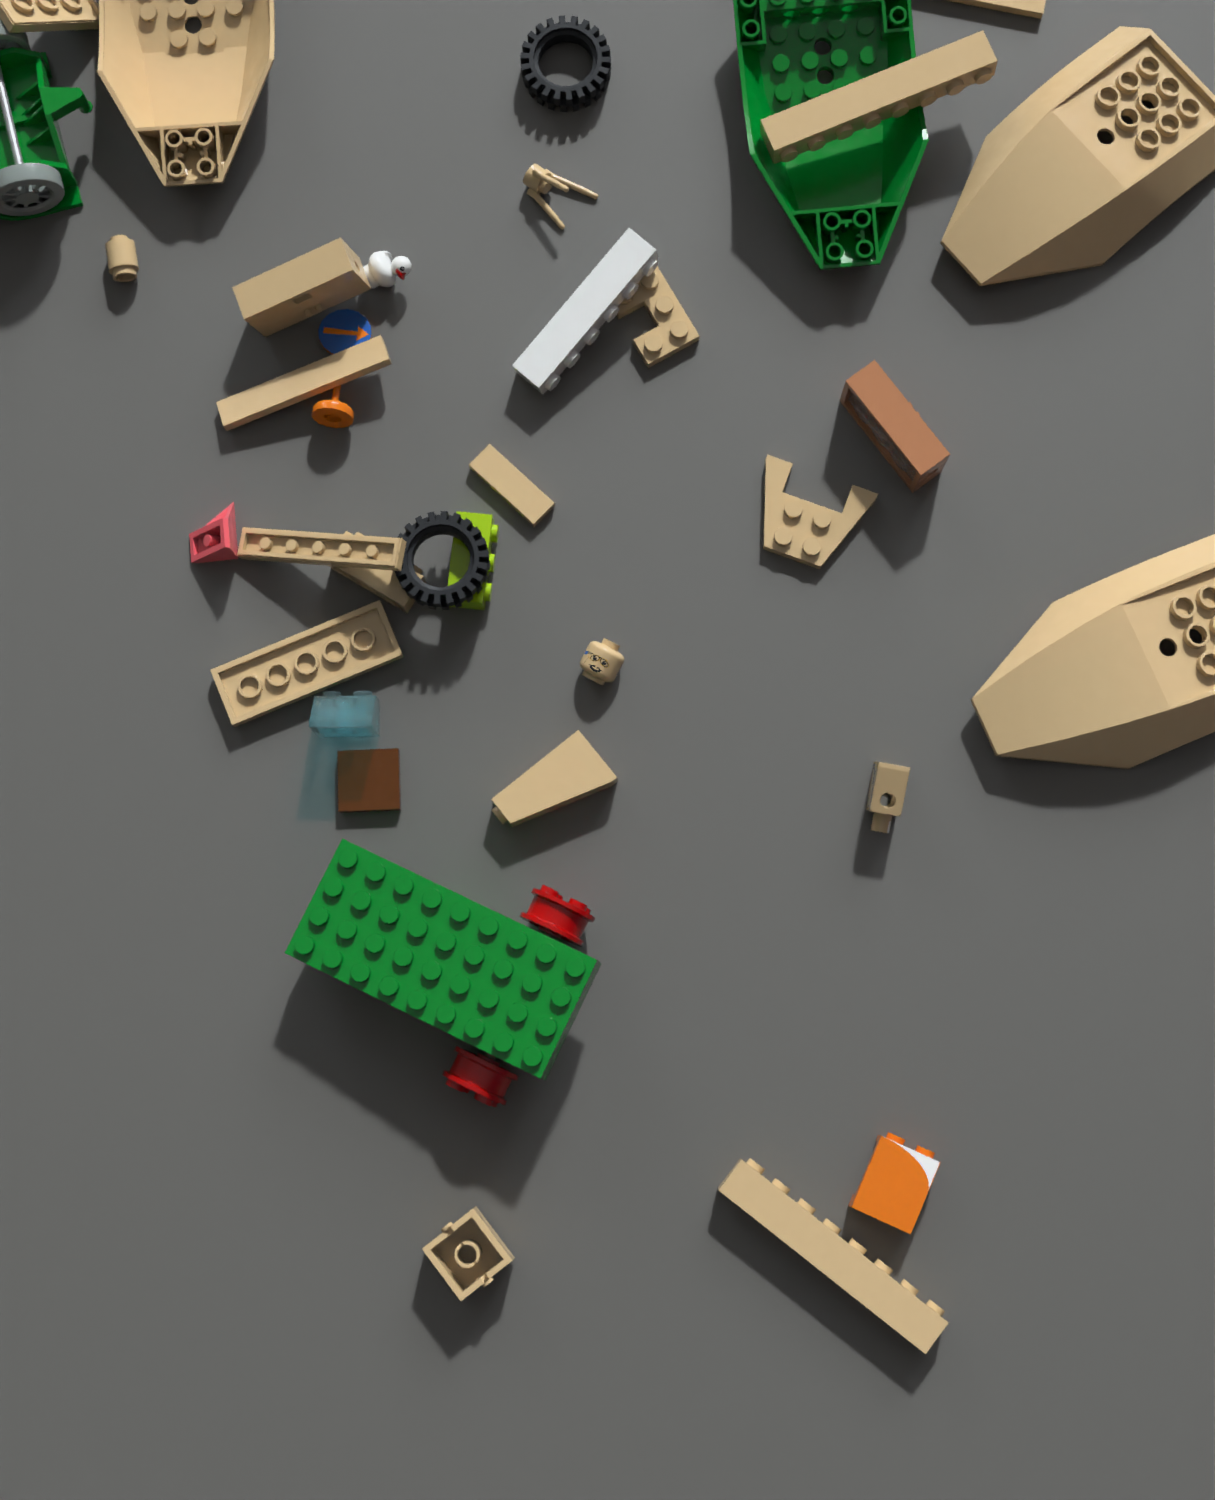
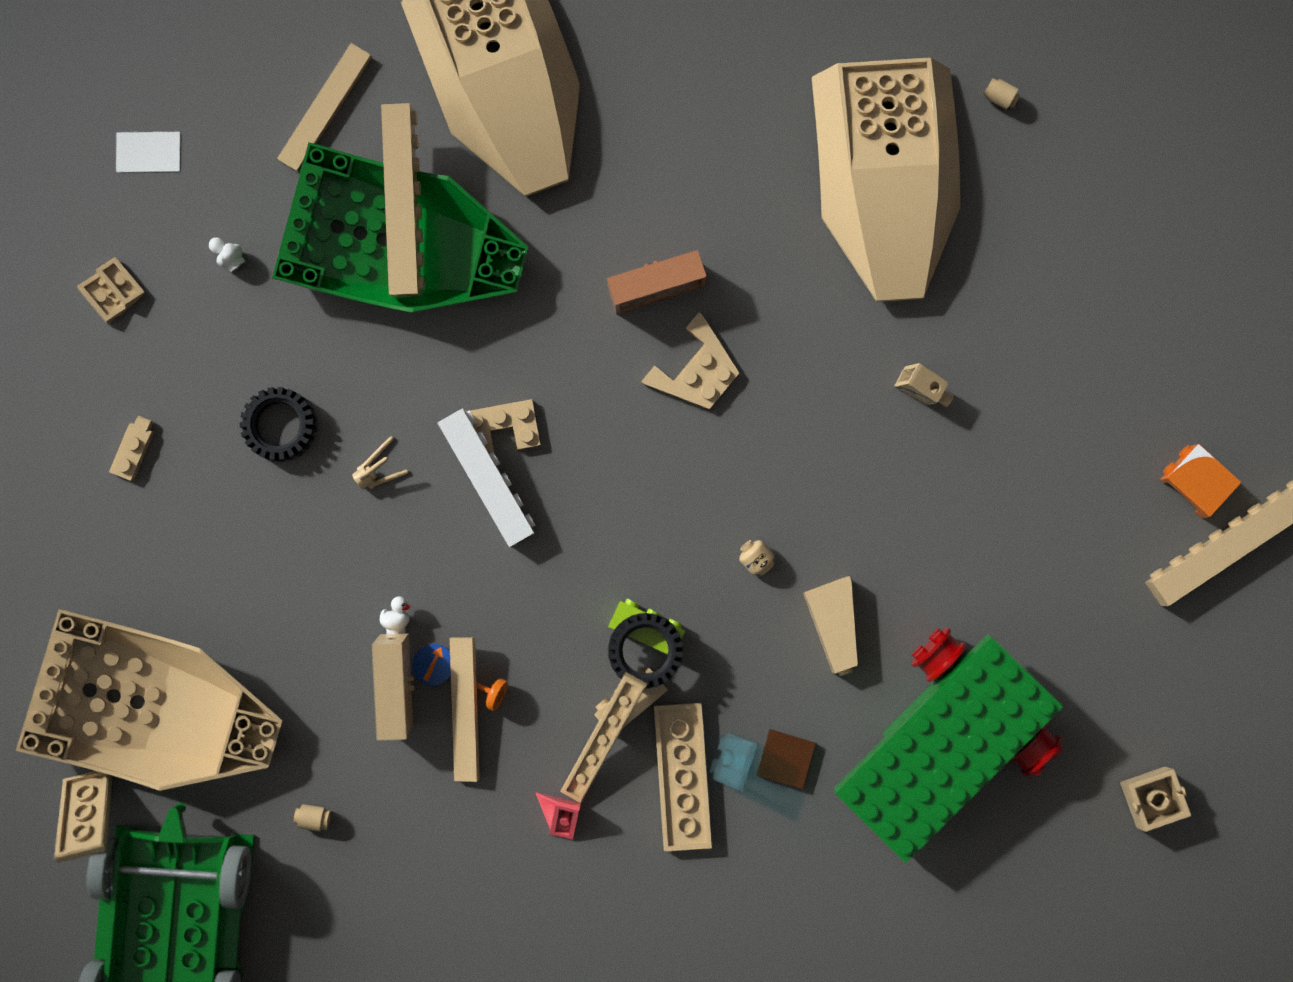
camera: 75 degrees left, 5 degrees up
tan tile [469,444,555,527] -> none

